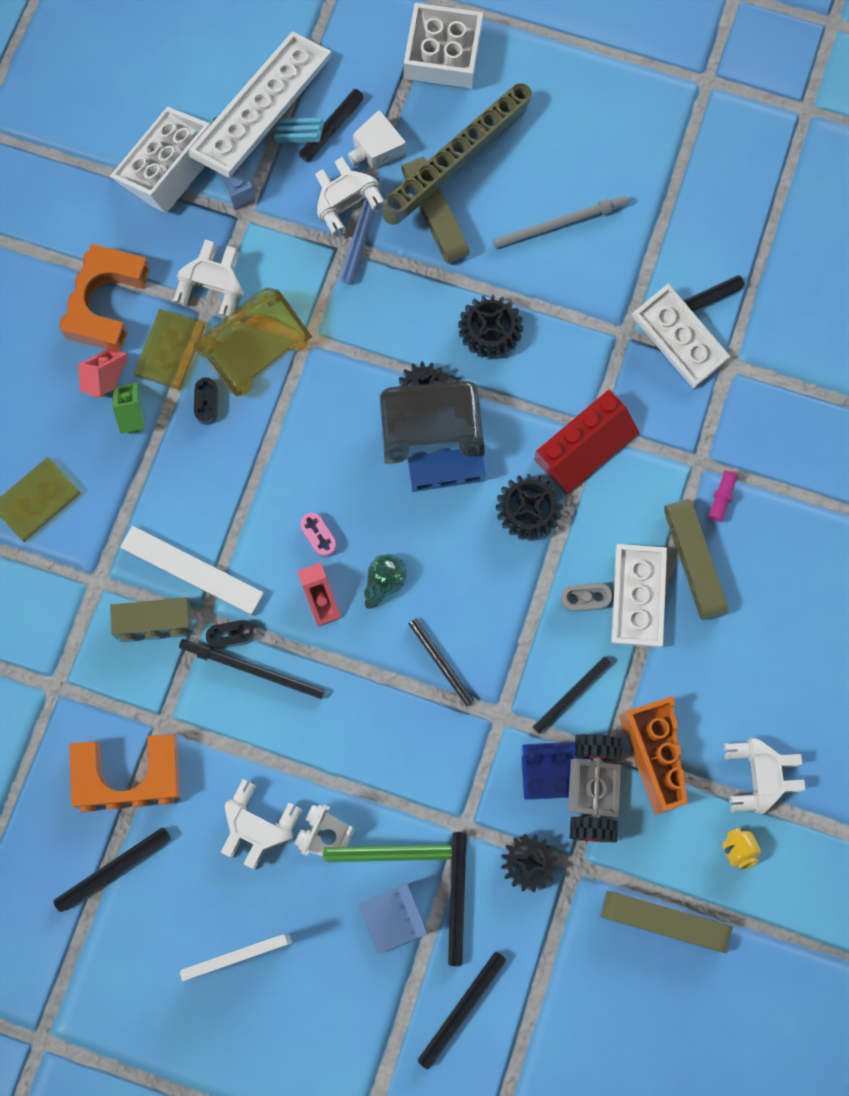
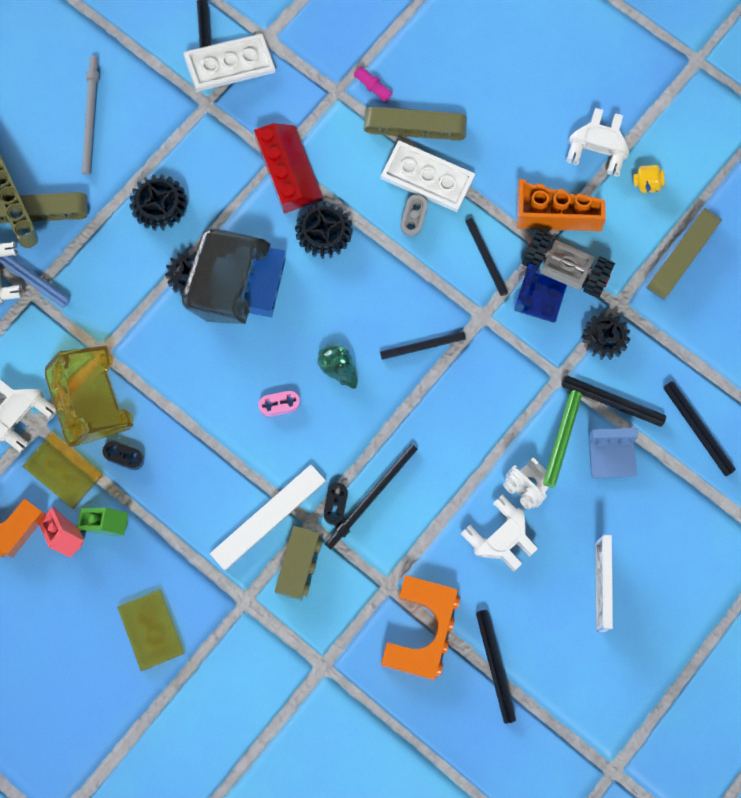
camera: 70 degrees left, 0 degrees up
coral slope [297,562,341,626] -> none

